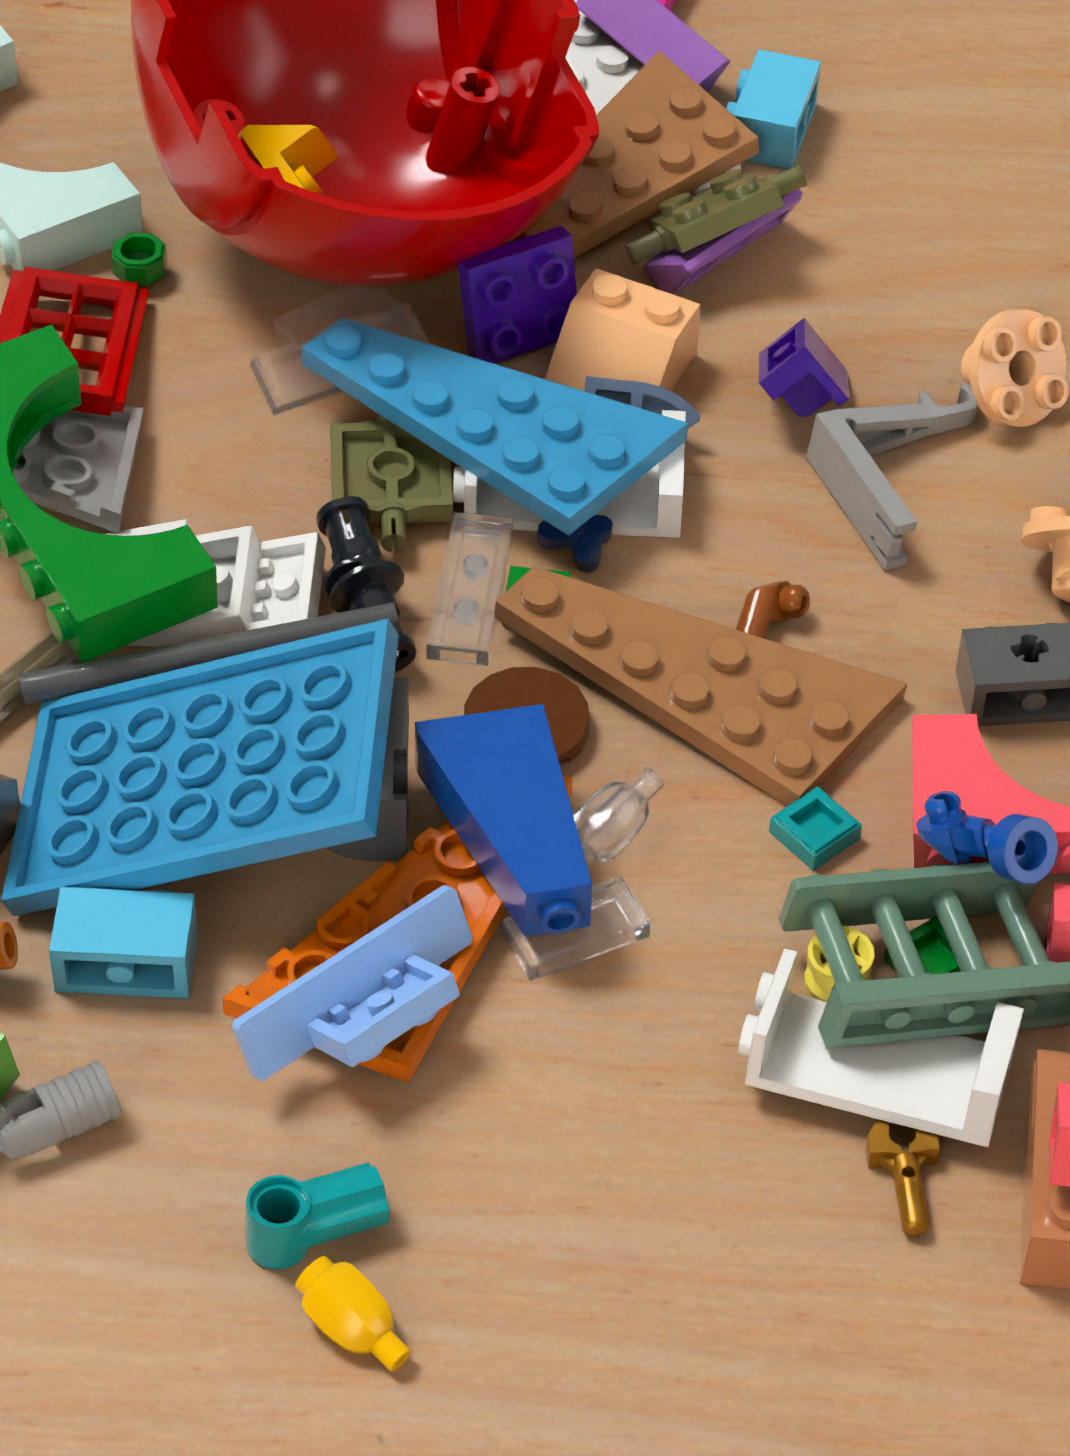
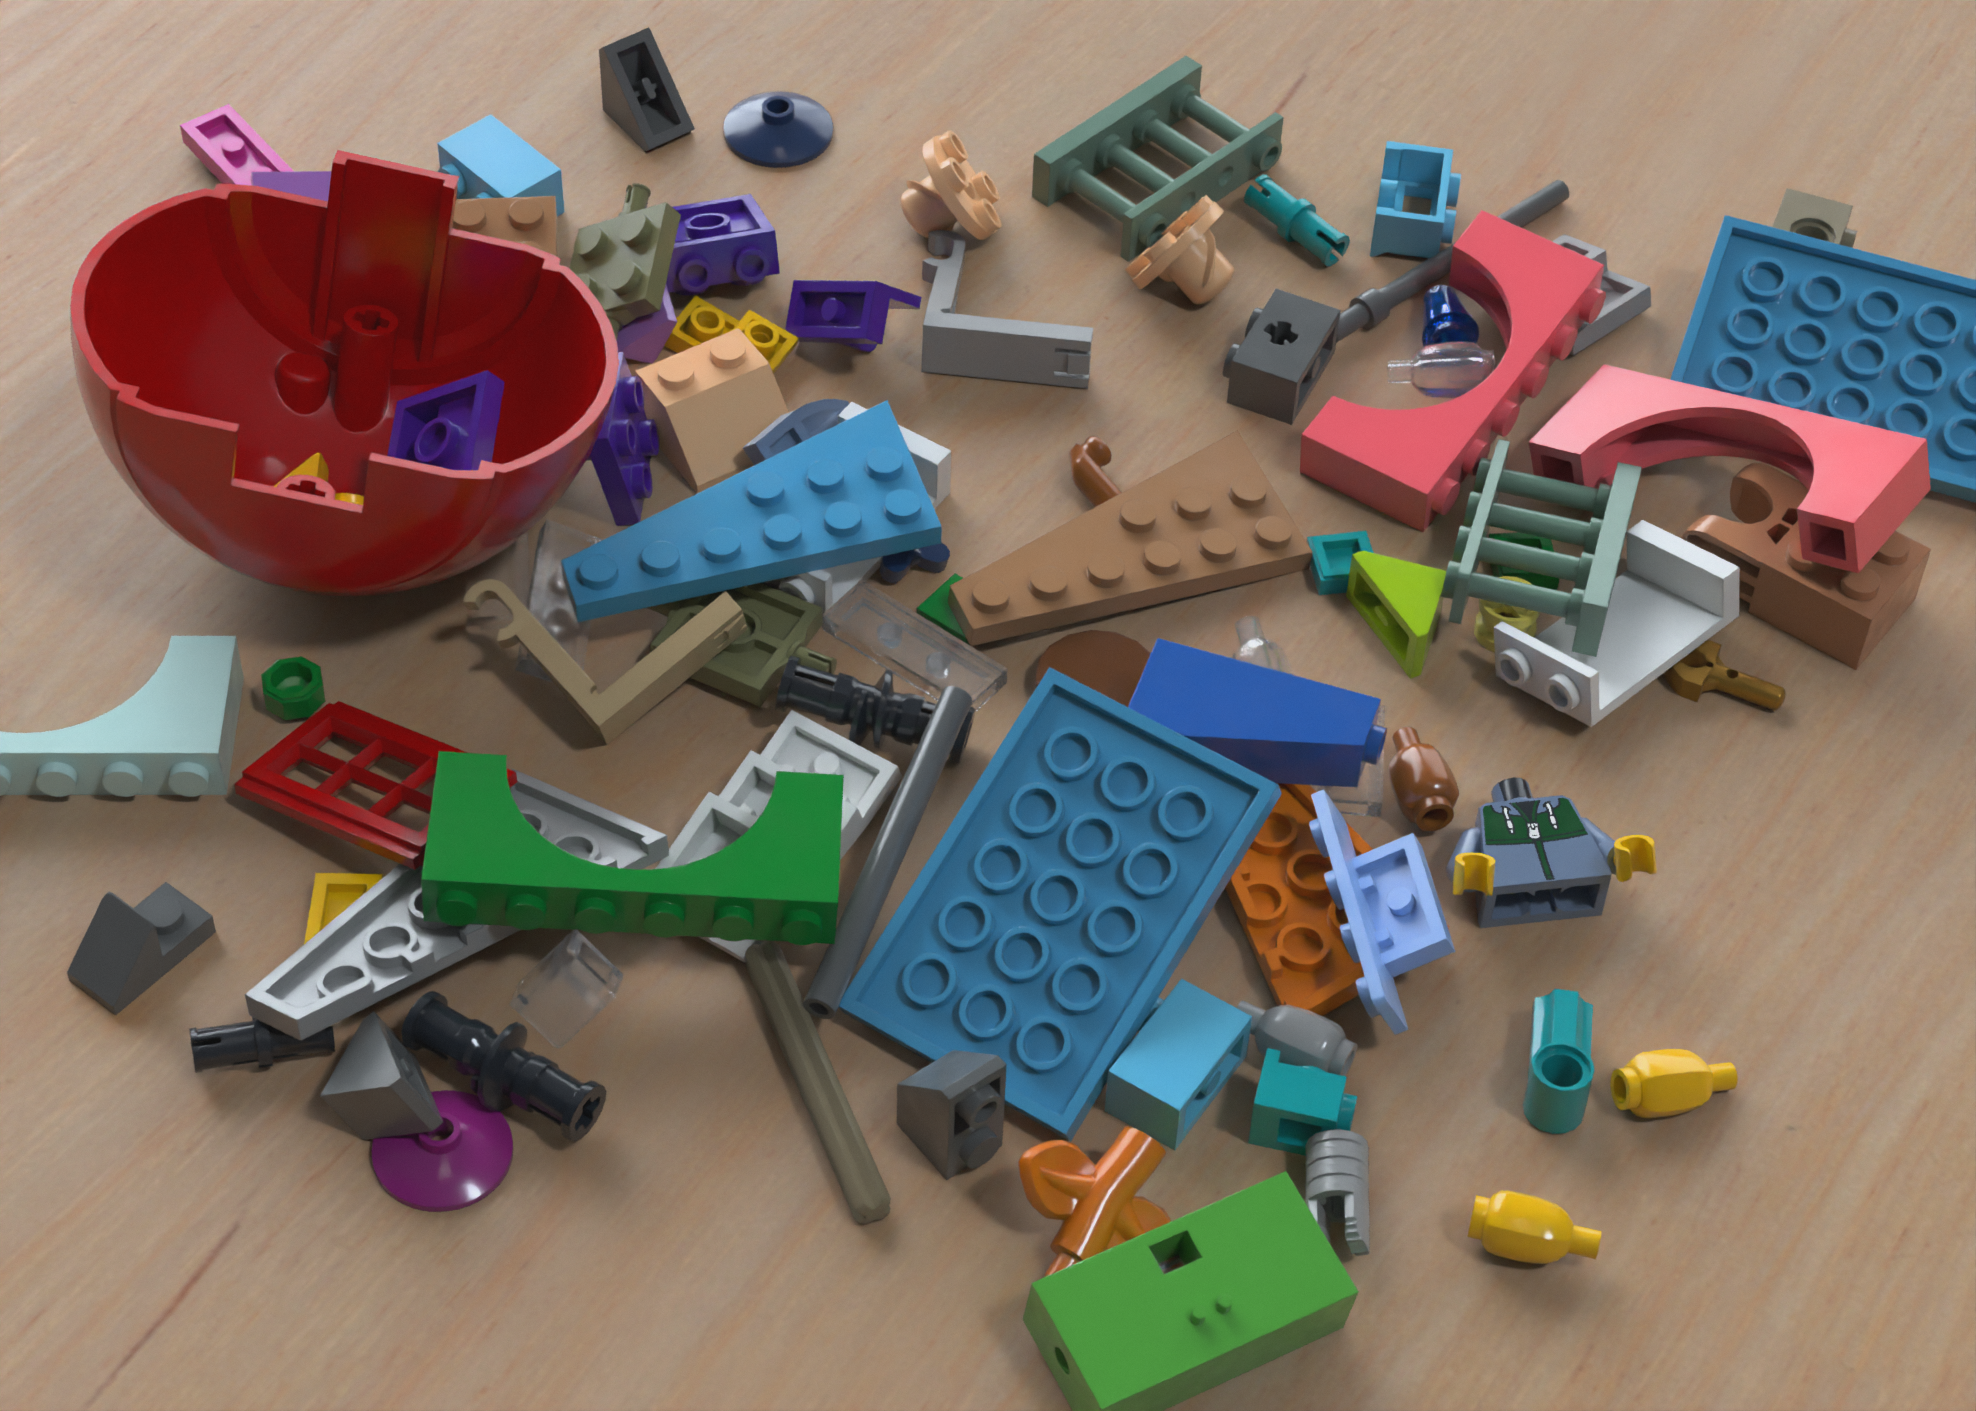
camera: 60 degrees left, 0 degrees up
blue arm [916,791,1058,884] -> none
none -> dark purple plate [387,370,505,470]
none -> tan hinge [463,579,748,745]
none -> dark grey slope [599,27,695,151]
none -> yellow slope [664,295,799,374]
none -> dark purple plate [666,194,780,296]
none -> dark blue dish [724,91,833,168]
none -> light grey plant [1237,1000,1357,1076]
none -> teal brick [1248,1048,1358,1156]
none -> lime slope [1346,551,1446,679]
none -> dark orange plant [1389,727,1459,831]
none -> sand blue torso [1446,777,1657,928]
none -> yellow plant [1467,1191,1602,1264]

